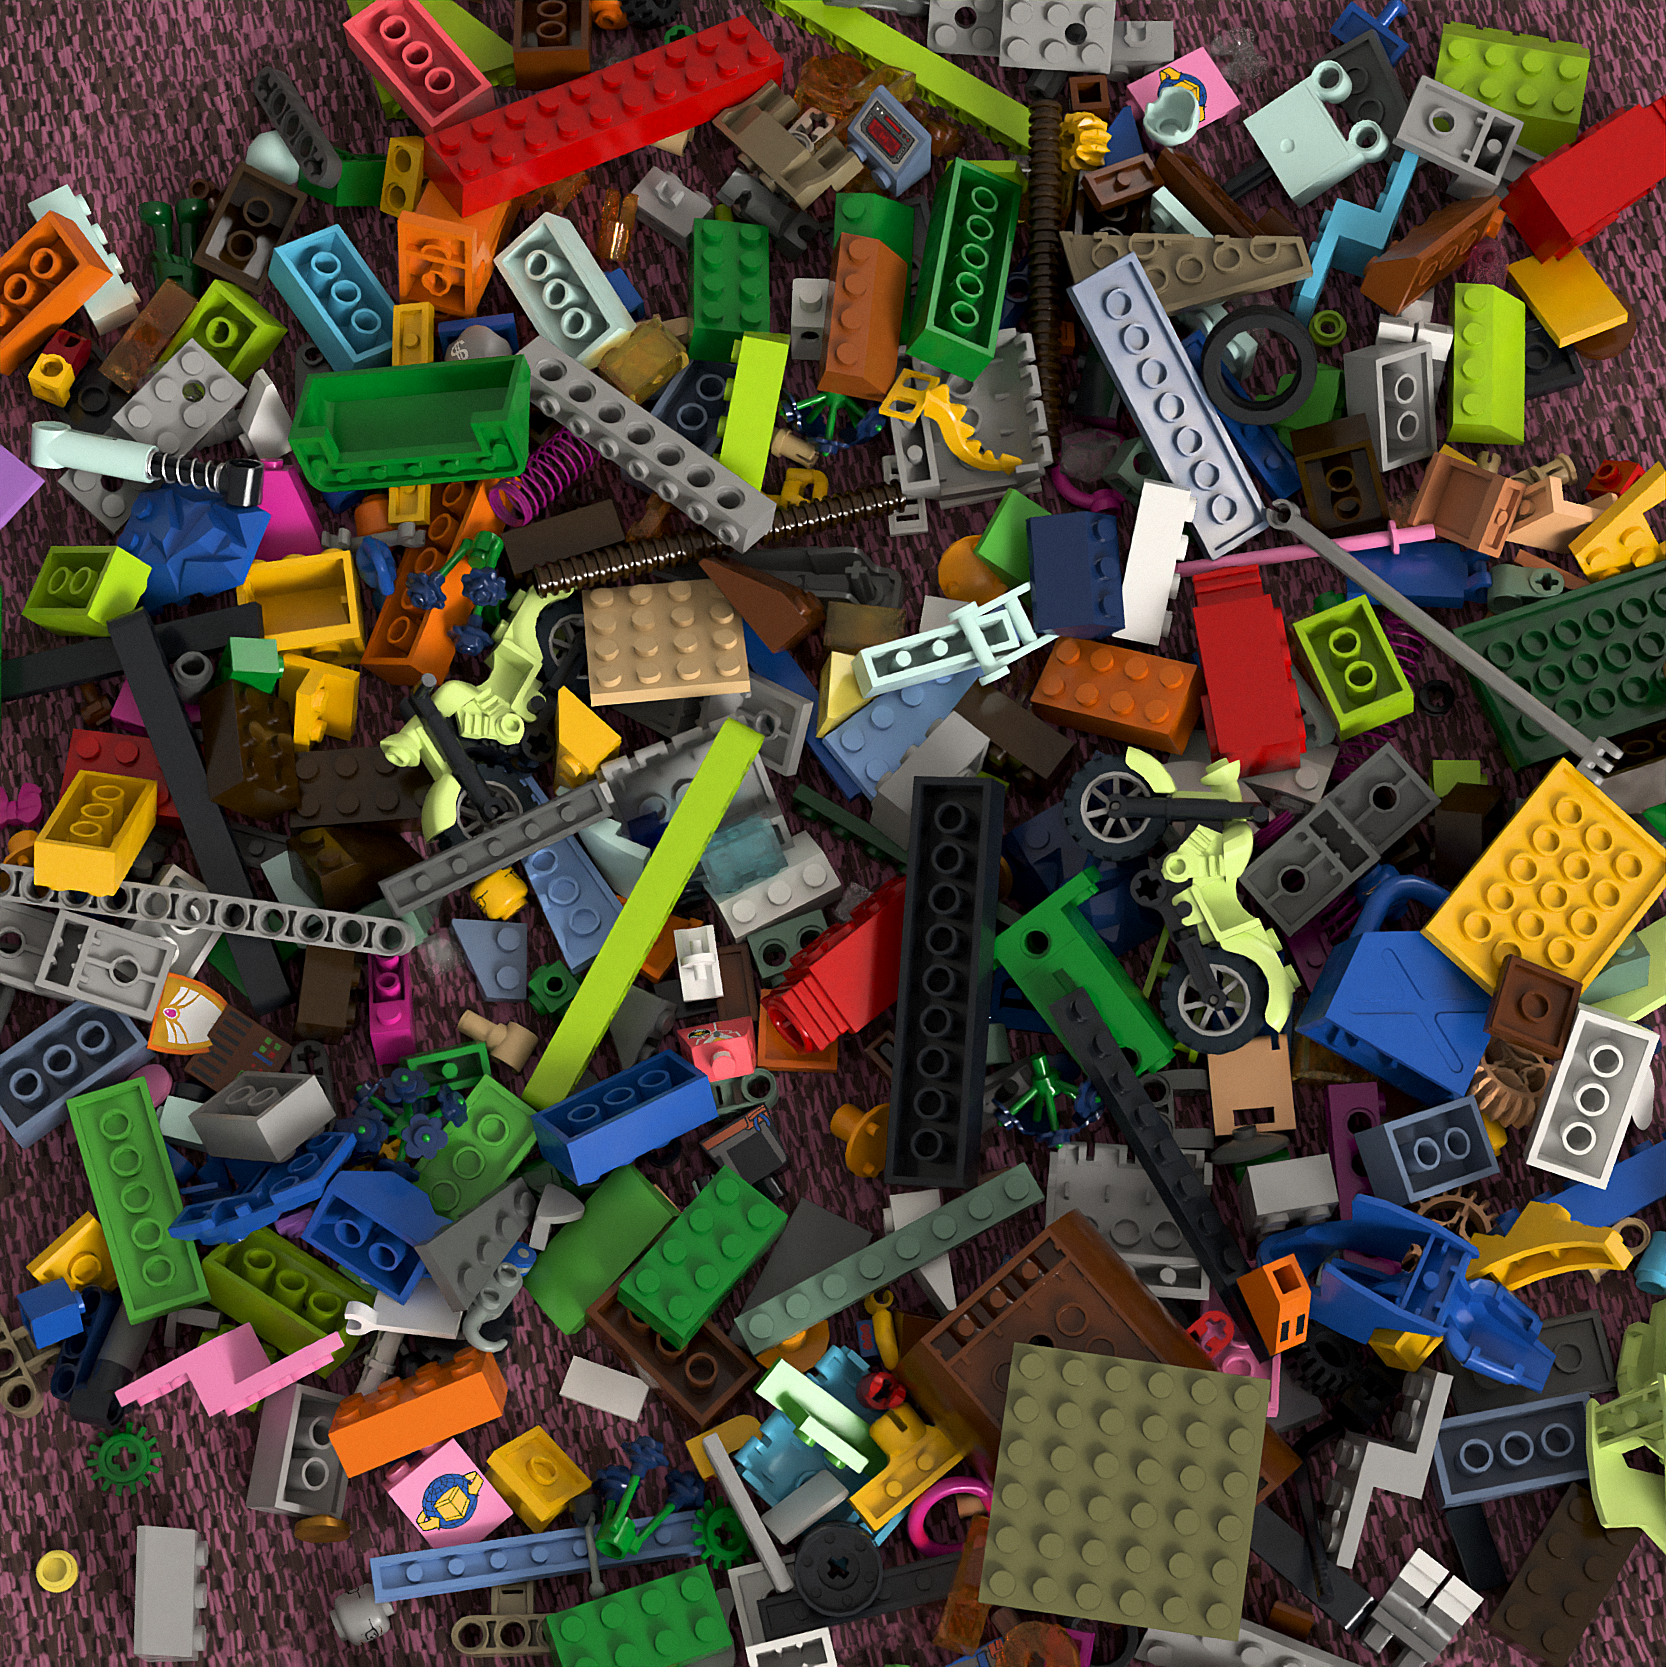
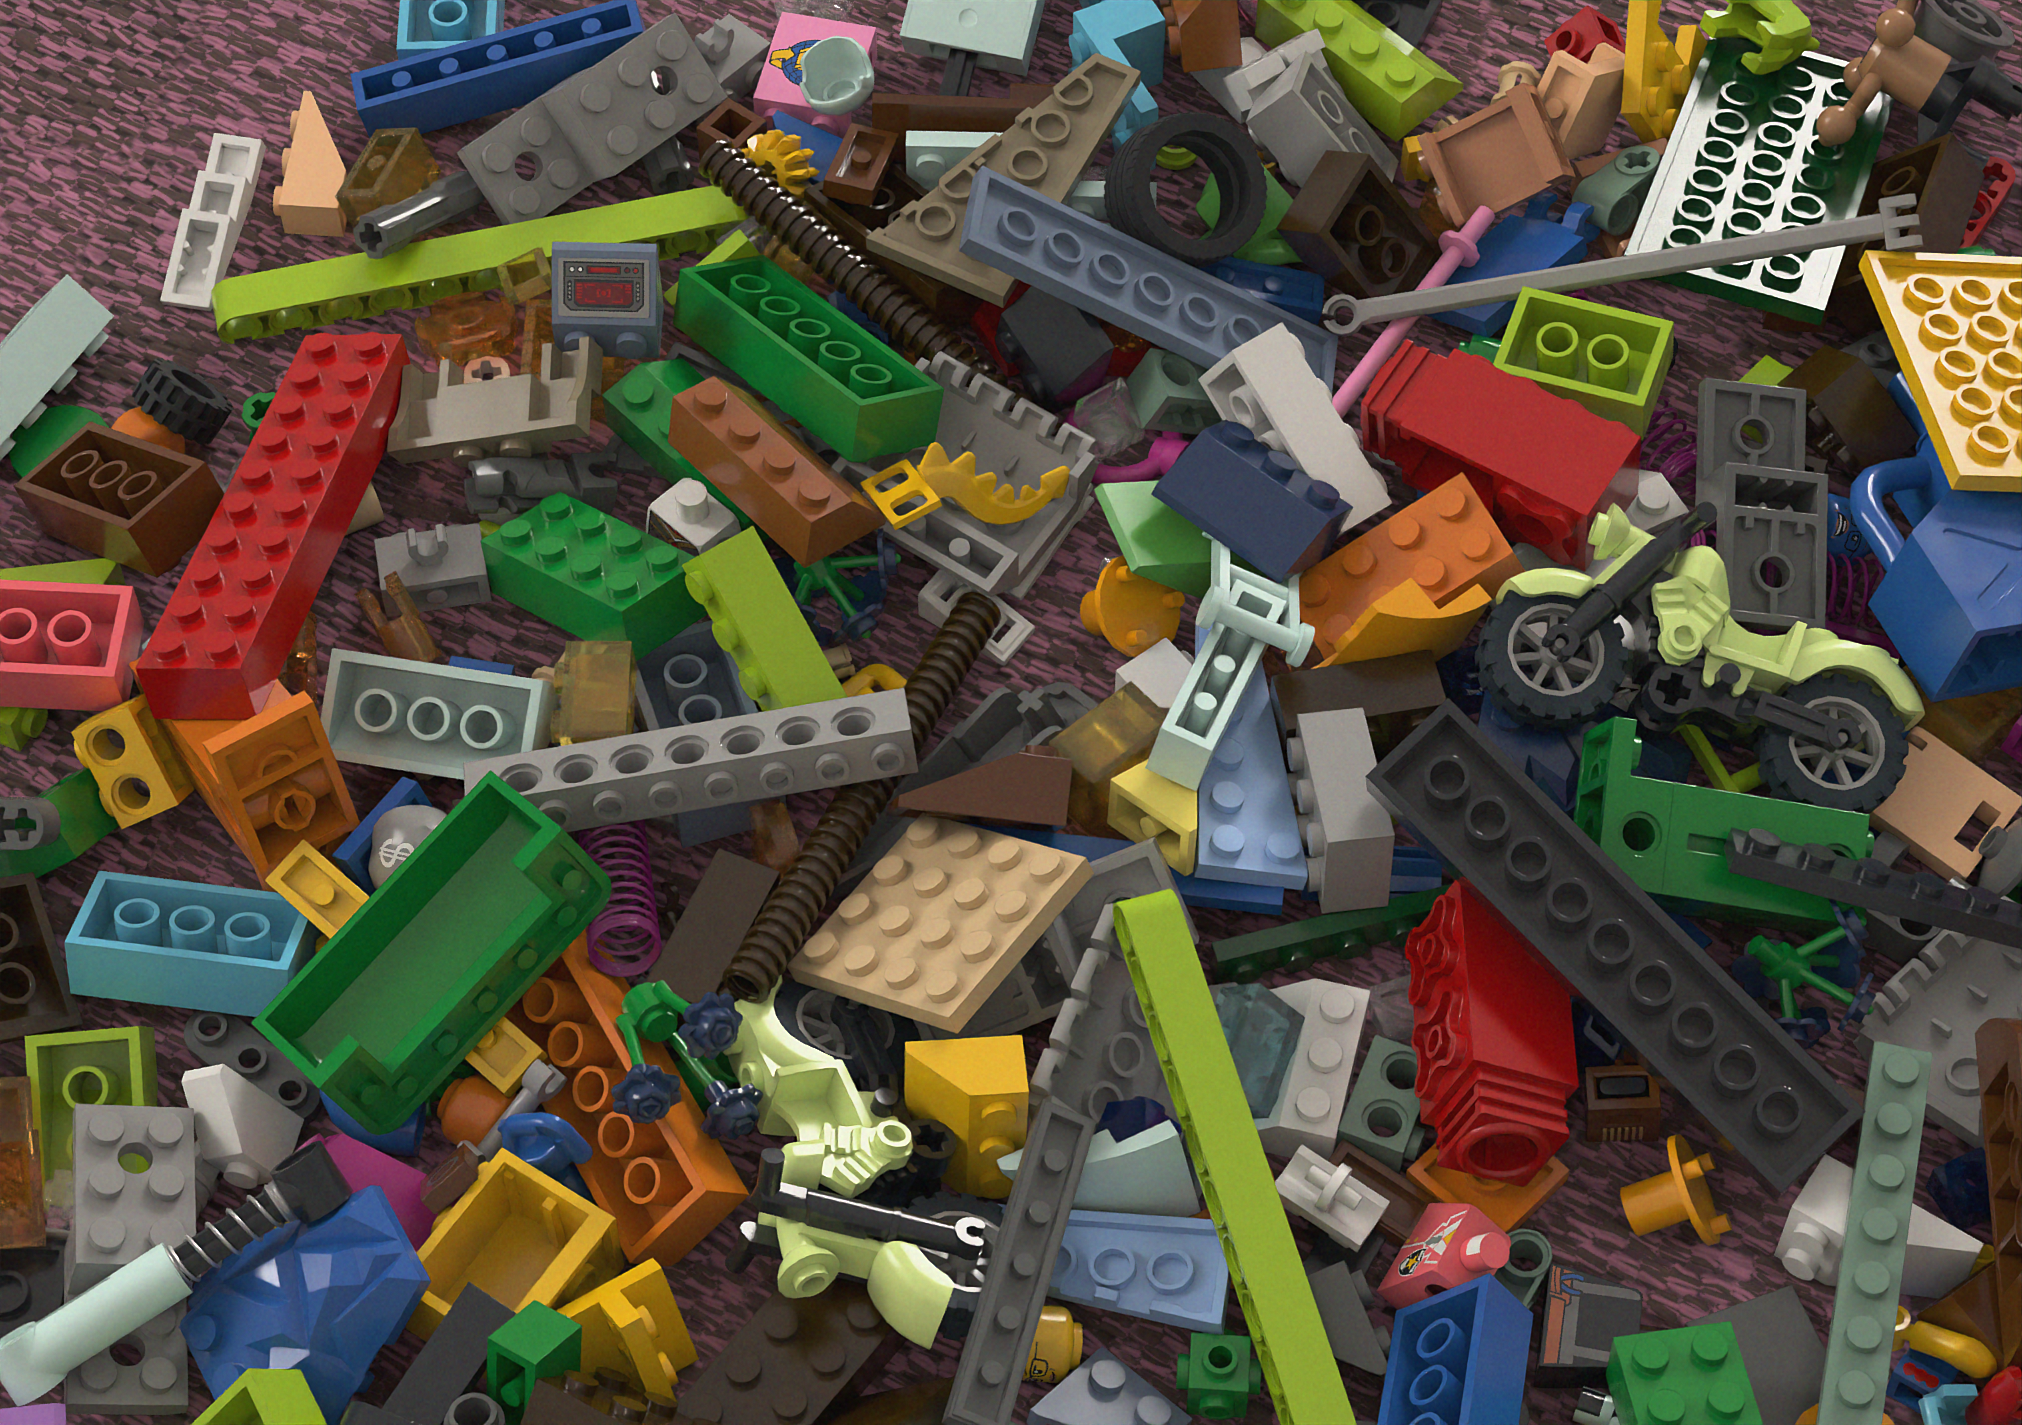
camera: 50 degrees left, 15 degrees down
none -> reddish brown tile [420,1143,479,1215]
none -> light orange slope [1311,577,1492,669]

